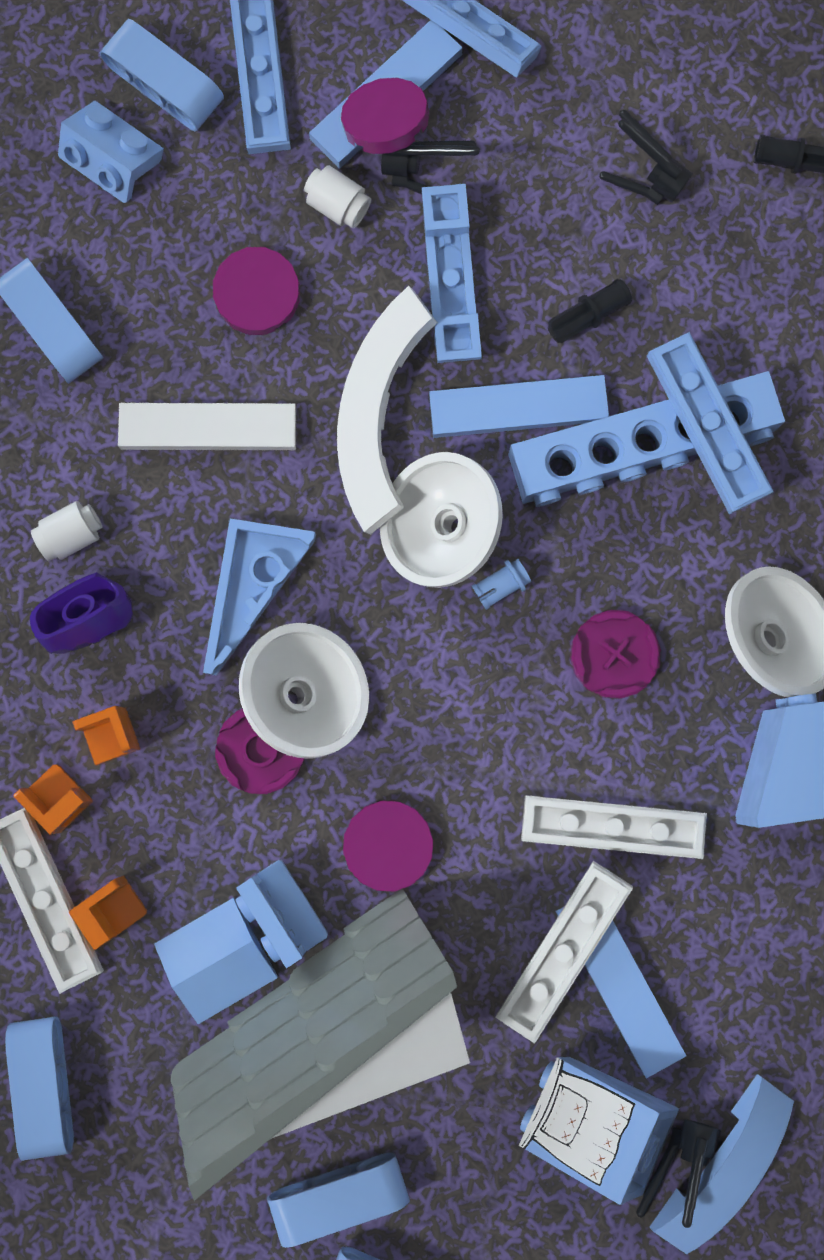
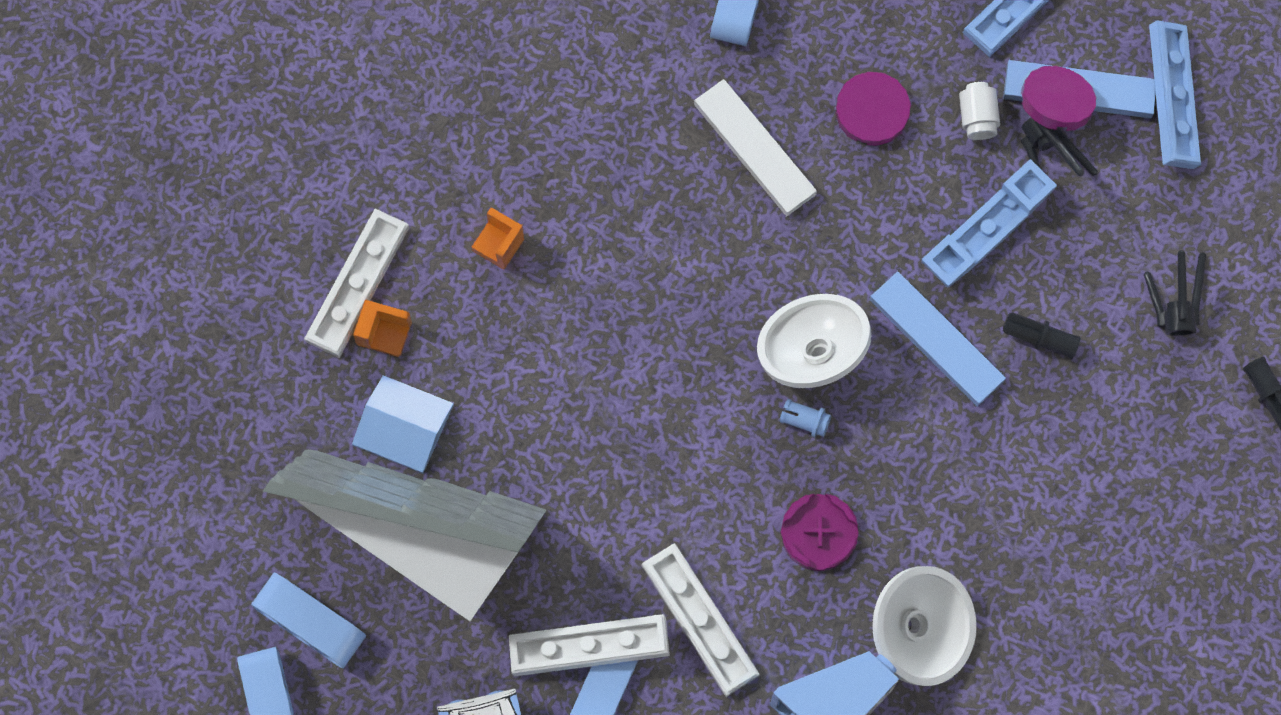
camera: 50 degrees right, 10 degrees down
light blue beam [5,1017,74,1161] -> none
orange panel [13,764,93,835] -> none
dark purple piece [30,572,133,654] -> none
white brick [31,501,102,561] -> none
light blue wing [203,518,316,676] -> none
magenta tile [215,709,305,794] -> none
light blue bracket [236,860,328,968] -> none
white dish [239,623,369,759] -> none
white tile [337,286,437,535] -> none
magenta tile [343,800,433,892] -> none
light blue brick [508,371,785,507] -> none
light blue tile [647,332,774,515] -> none

